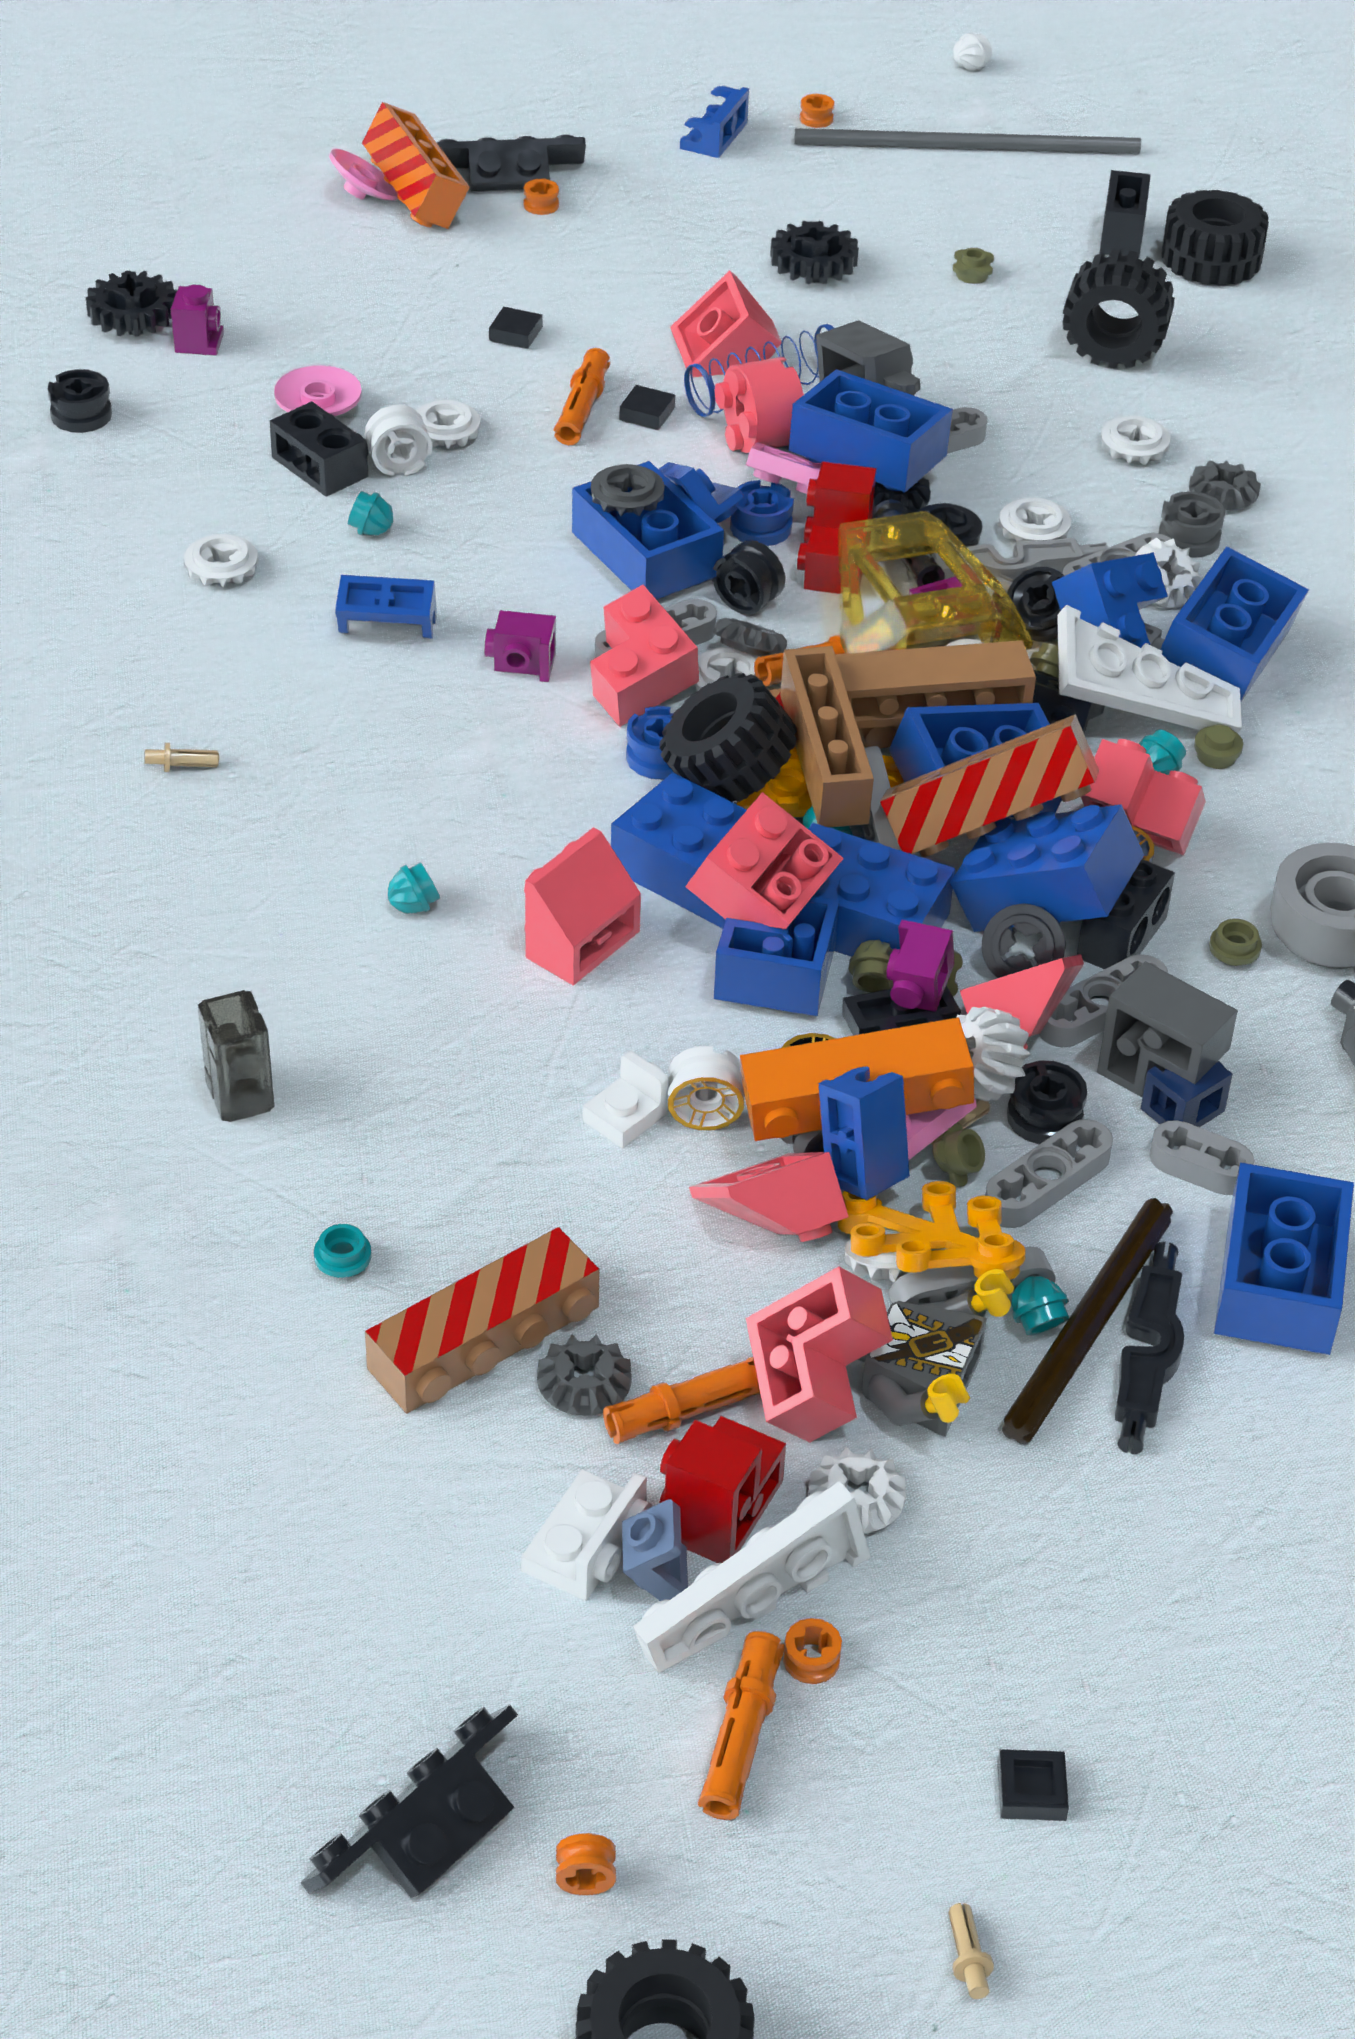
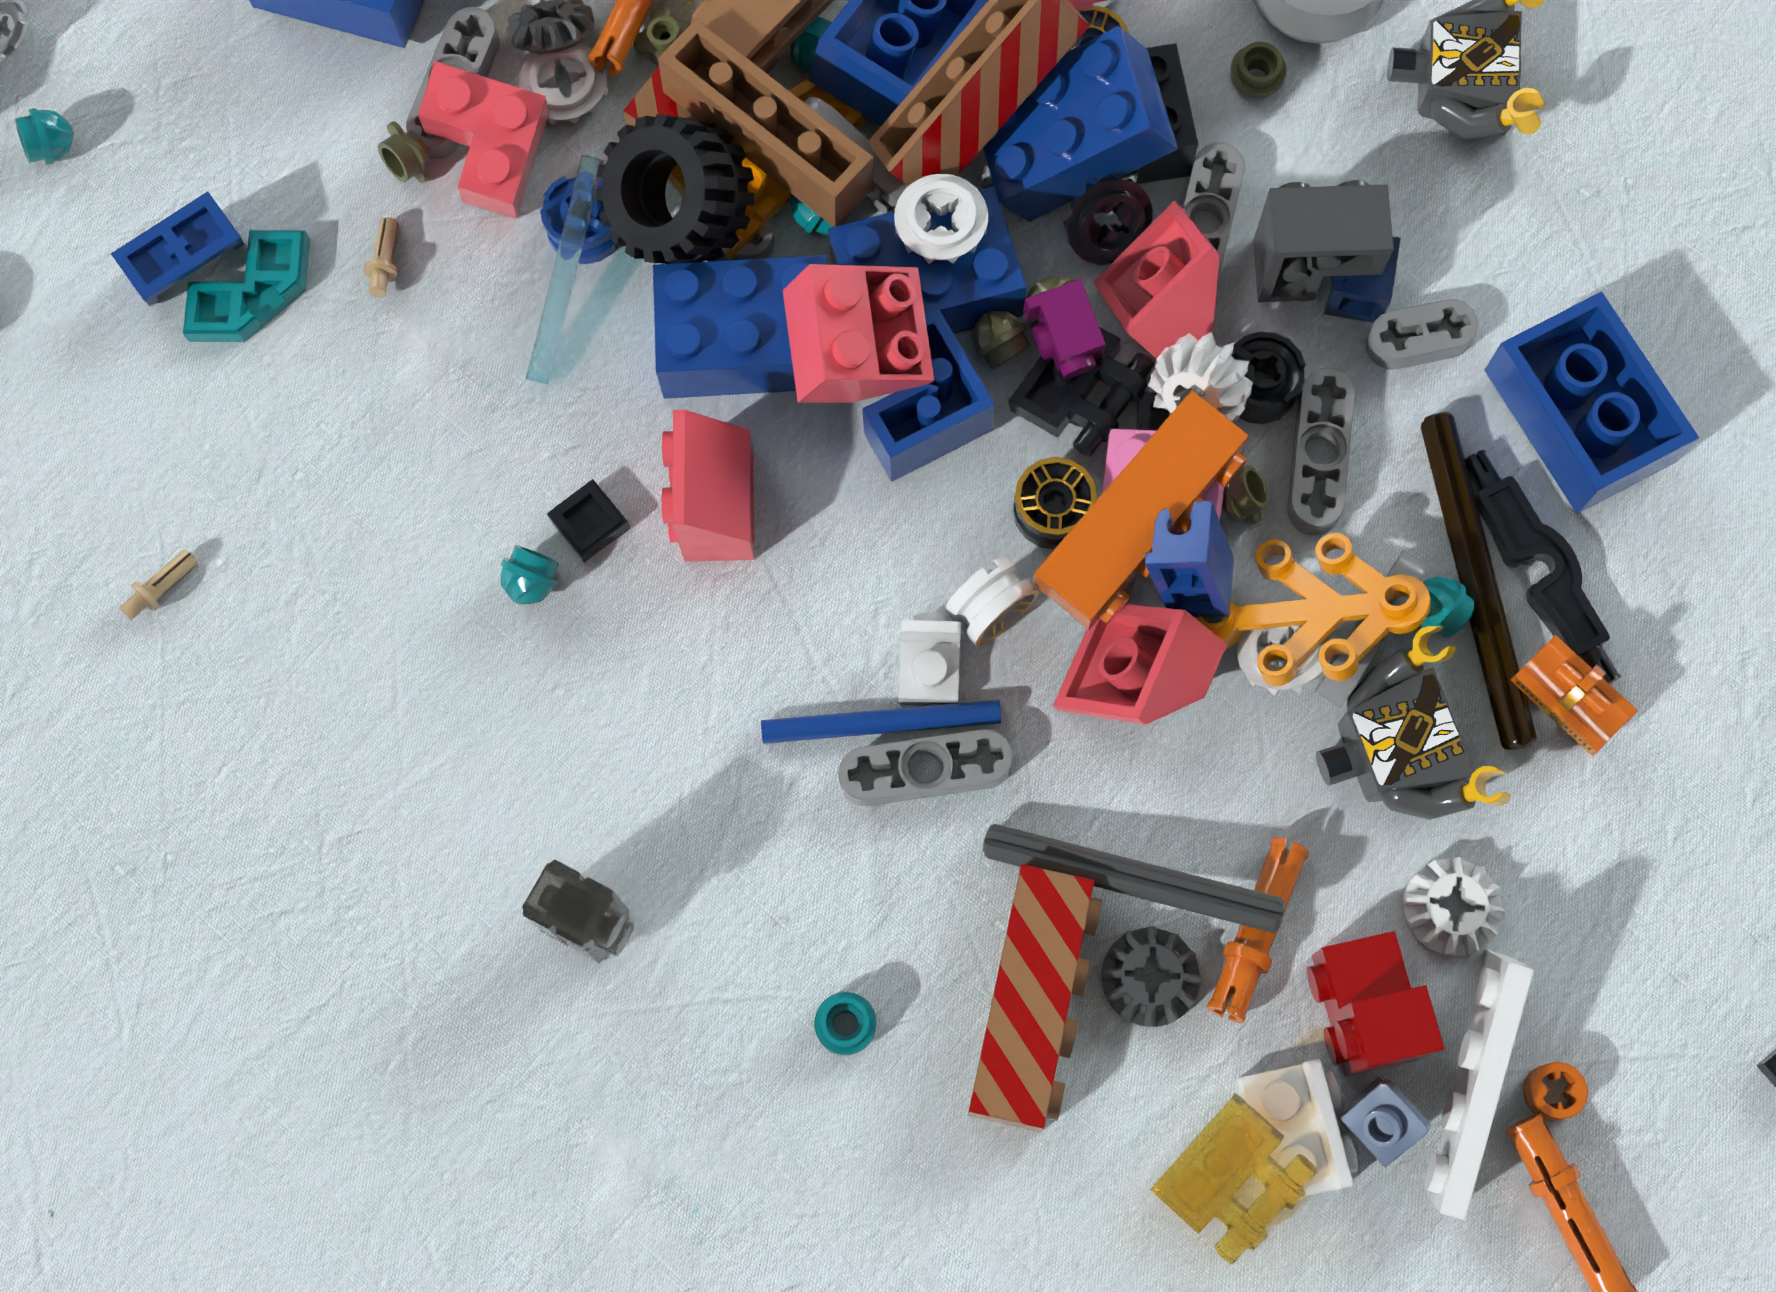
camera: 35 degrees left, 30 degrees up
magenta brick [484,610,556,682] -> none
coral brick [746,1267,893,1443] -> none
none -> teal tile [183,230,310,342]
none -> tan piece [363,217,399,297]
none -> olive plate [378,121,430,183]
none -> clear light blue bar [526,155,604,385]
none -> black tile [546,479,630,563]
none -> blue bar [761,700,1001,744]
none -> light grey beam [838,729,1013,806]
none -> white gear [894,174,988,264]
none -> dark grey axle [983,824,1285,933]
none -> clear yellow plate [1150,1093,1317,1264]
none -> orange hips [1511,635,1638,756]

